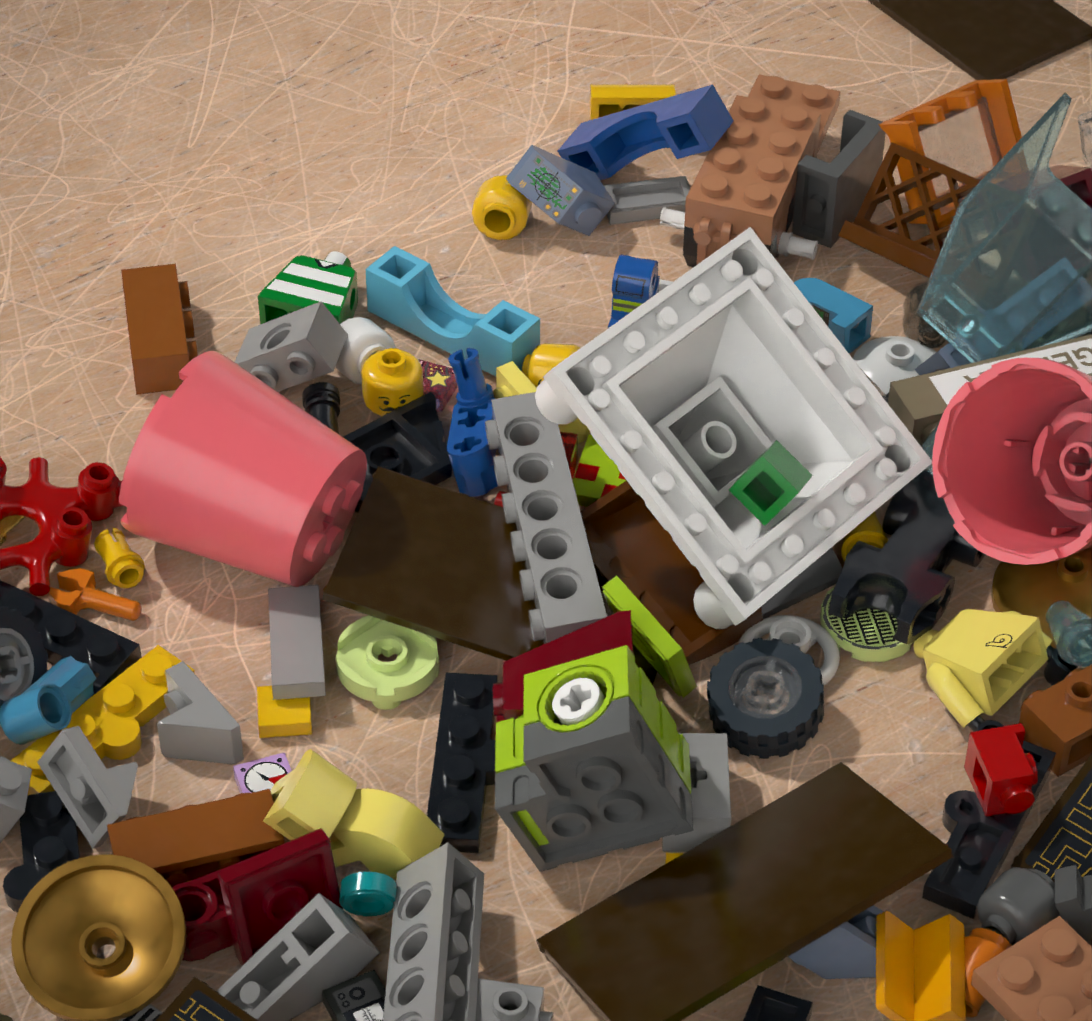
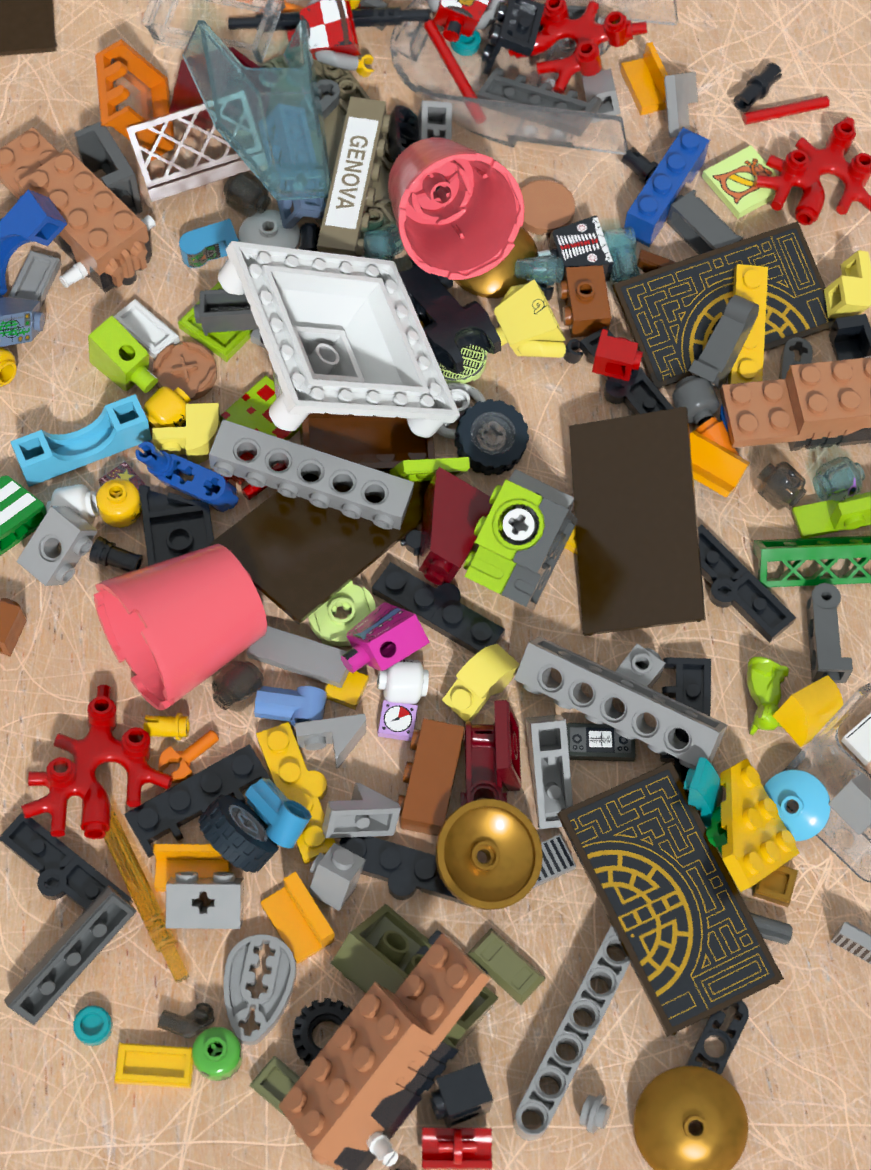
camera: 65 degrees left, 20 degrees up
light yellow brick [263,749,357,841] -> none
teal tile [340,872,397,917] -> none
blue leg [608,254,660,328] -> none
green brick [728,440,813,526] -> none
none -> lime torso [88,315,158,393]
none -> clear smoke head [212,660,264,712]
none -> medium blue piece [254,685,327,726]
none -> dark pink torso [341,602,430,673]
none -> white head [377,659,429,704]

